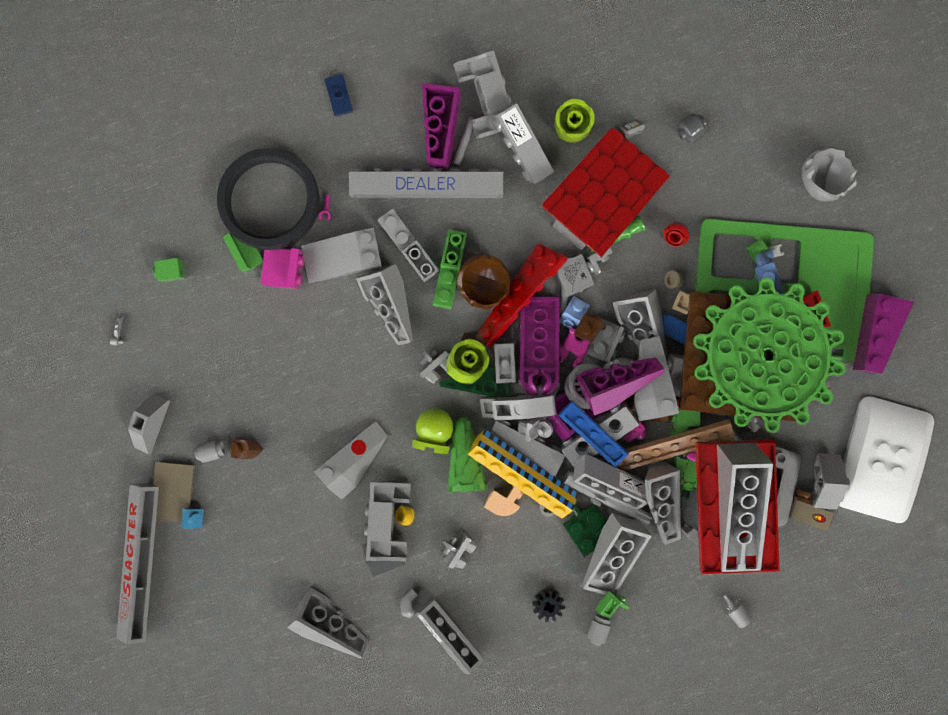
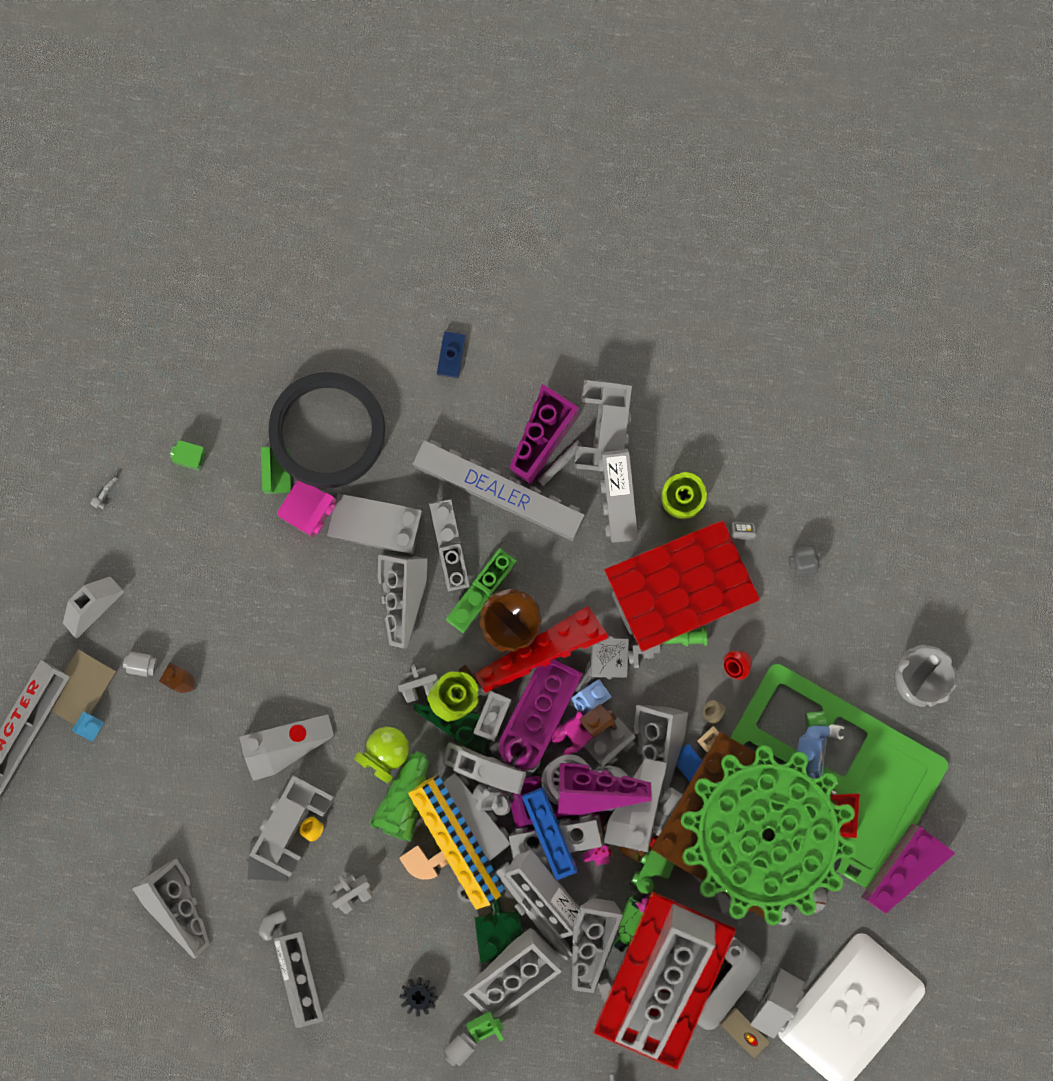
camera: 25 degrees right, 5 degrees down
dark pink hand [319,195,332,221] -> none
medium nougat plate [596,419,735,471] -> none
reddish brown bush [793,489,813,504] -> none

